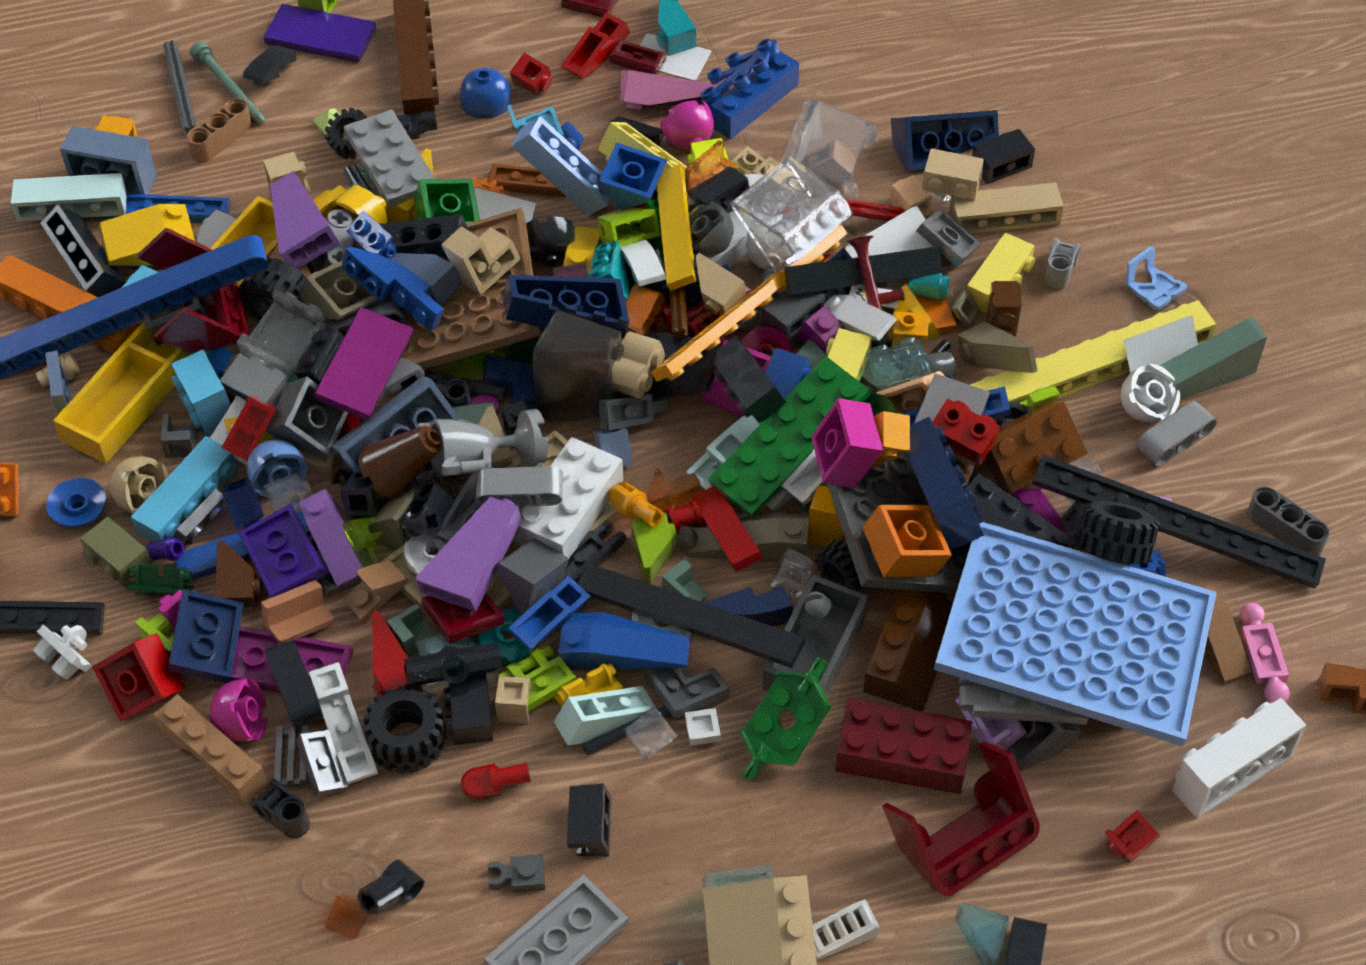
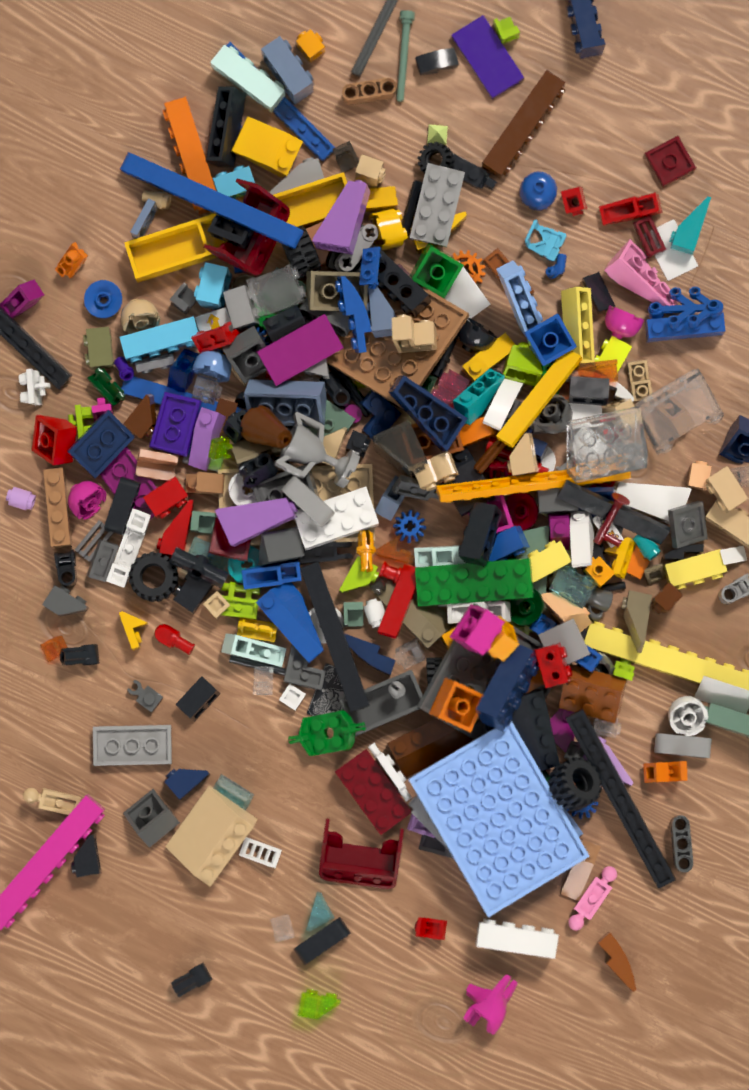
camera: 40 degrees right, 30 degrees up
red axle [829,198,905,221] -> none
none -> lavender brick [6,487,36,510]
none -> dark grey slope [42,585,89,617]
none -> yellow slope [119,611,148,650]
none -> red brick [143,476,189,519]
none -> dark blue slope [164,769,210,800]
none -> black sticker [307,663,346,716]
none -> clear smoke panel [332,141,359,173]
none -> white brick [363,598,385,628]
none -> white plate [368,743,413,802]
none -> blue gear [393,510,426,544]
none -> dark pink piece [463,975,518,1035]
none -> orange brick [643,761,688,783]
none -> black slope [663,544,704,561]
none -> white sticker [720,546,747,565]

